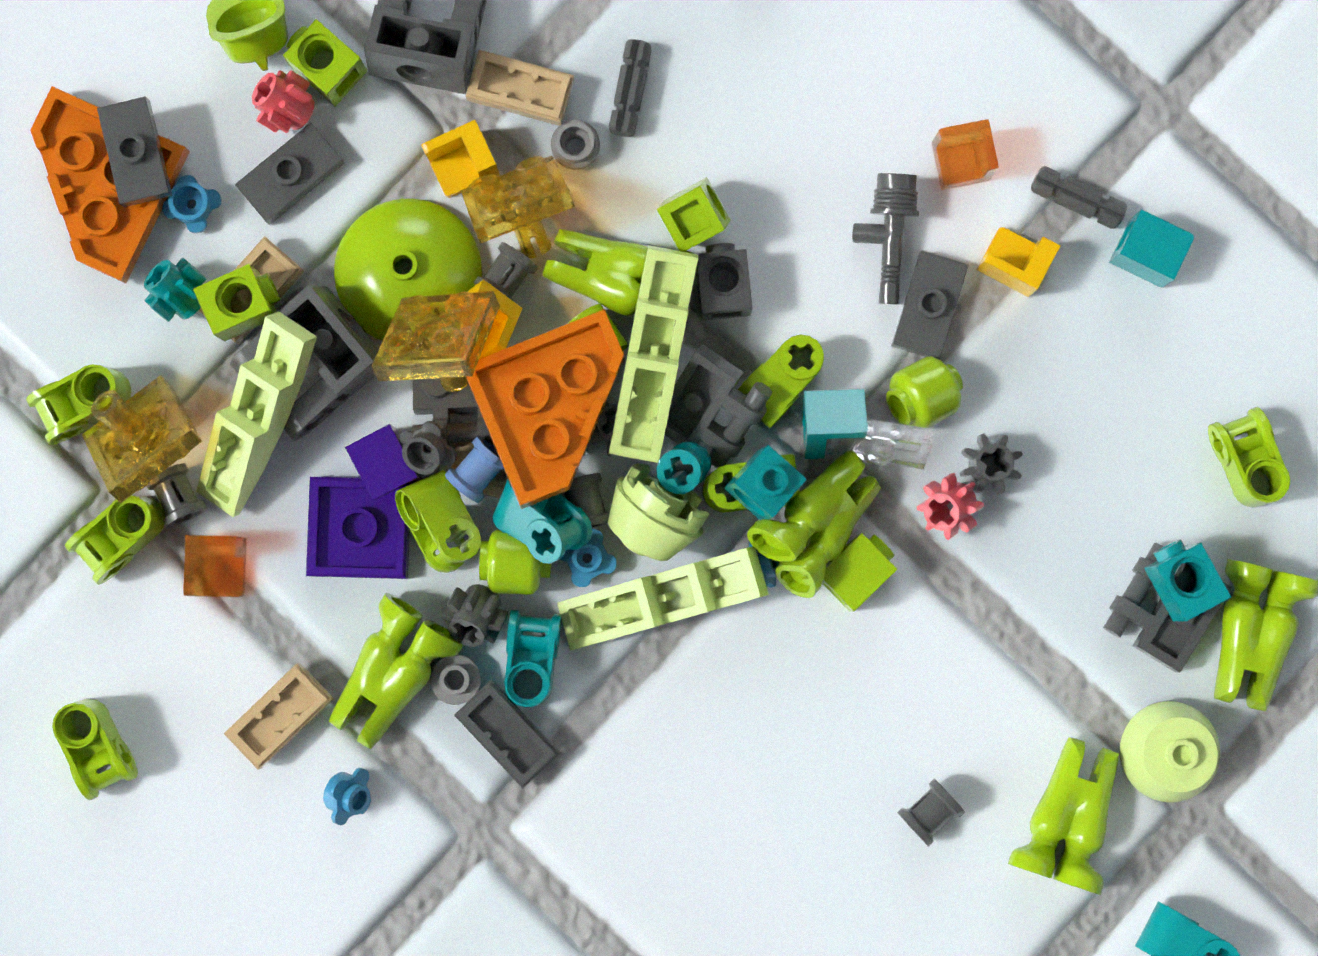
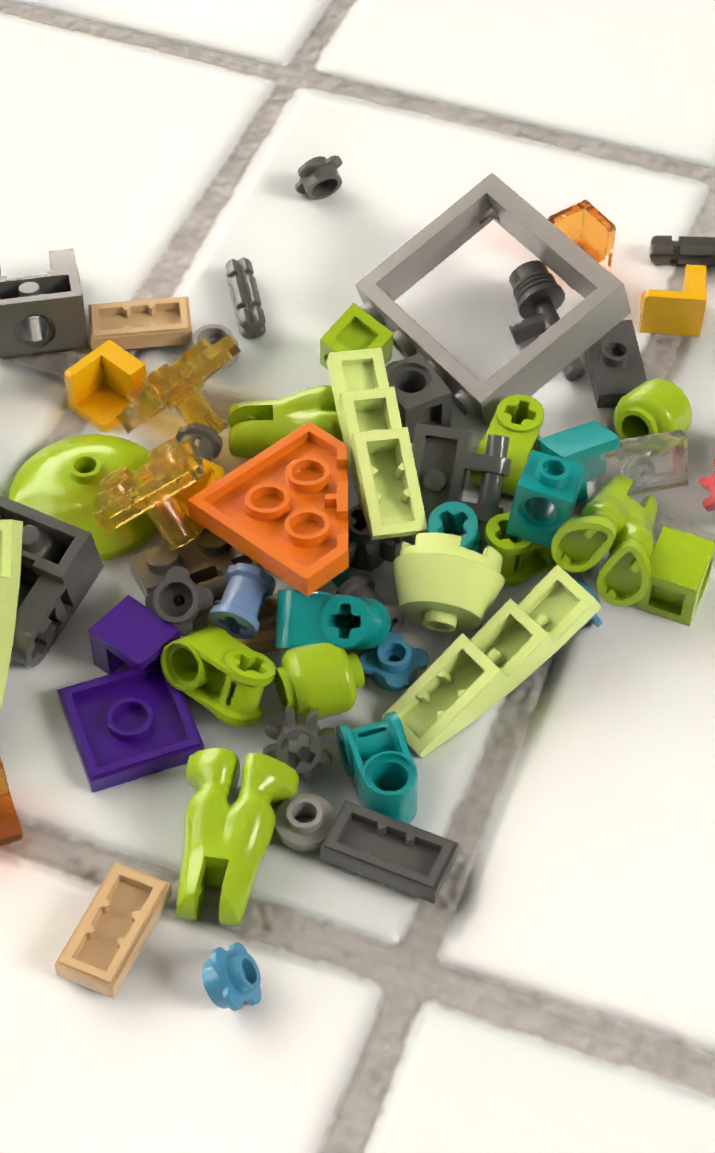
camera: 25 degrees left, 35 degrees down
none -> light grey window [355,173,631,427]

